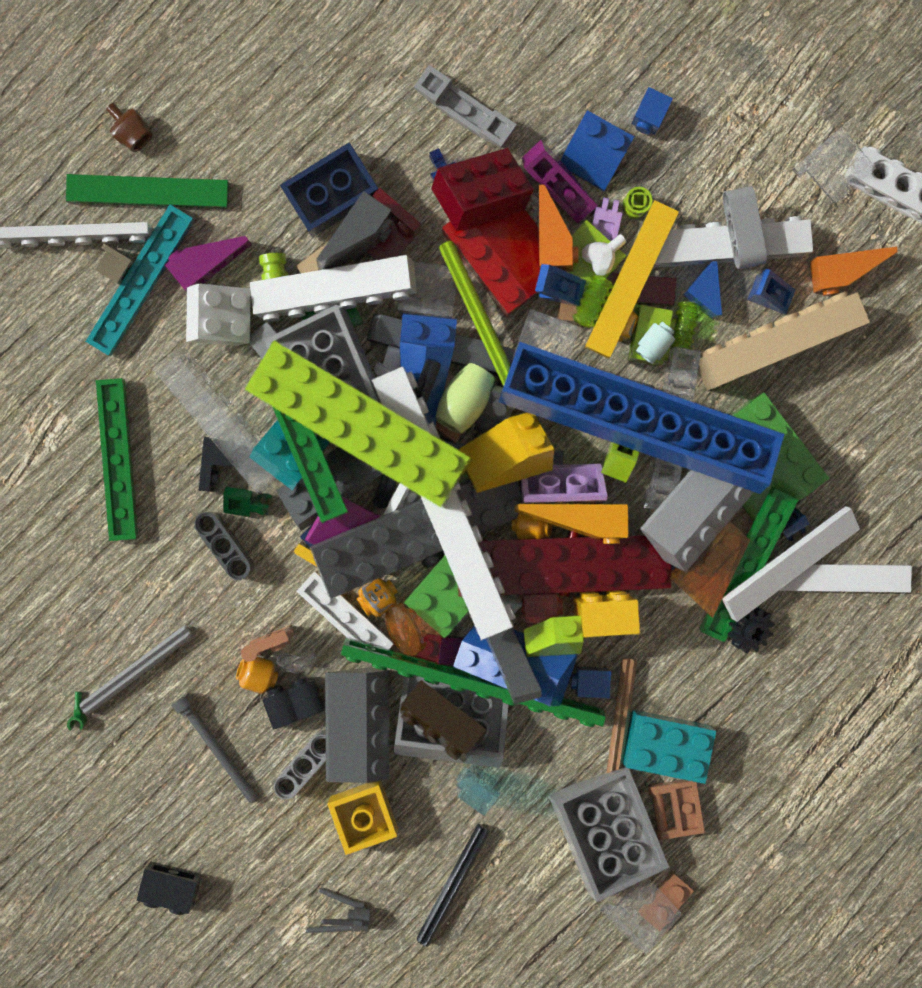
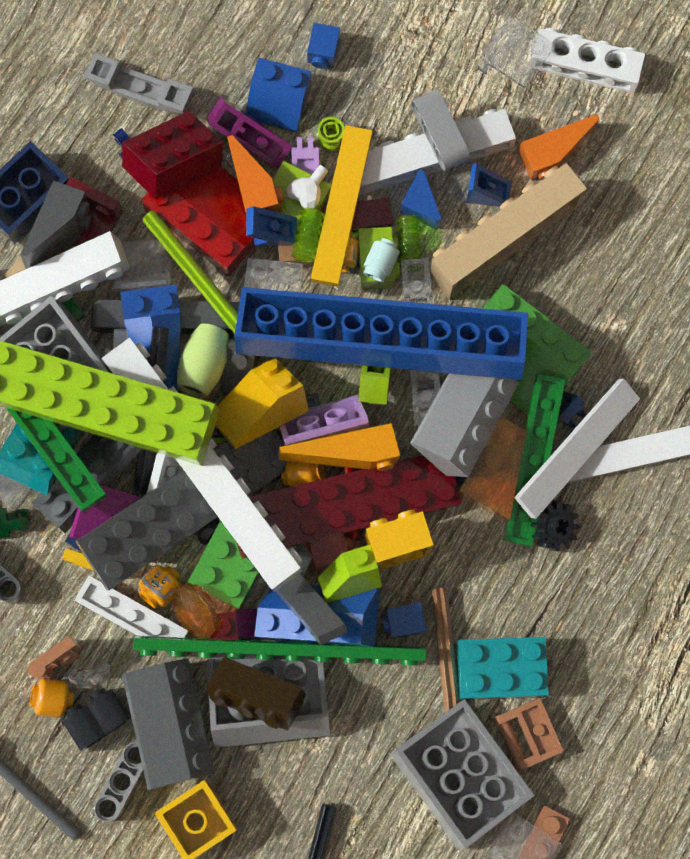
camera: 15 degrees left, 10 degrees down
clear light blue brick [456,764,500,816] -> none

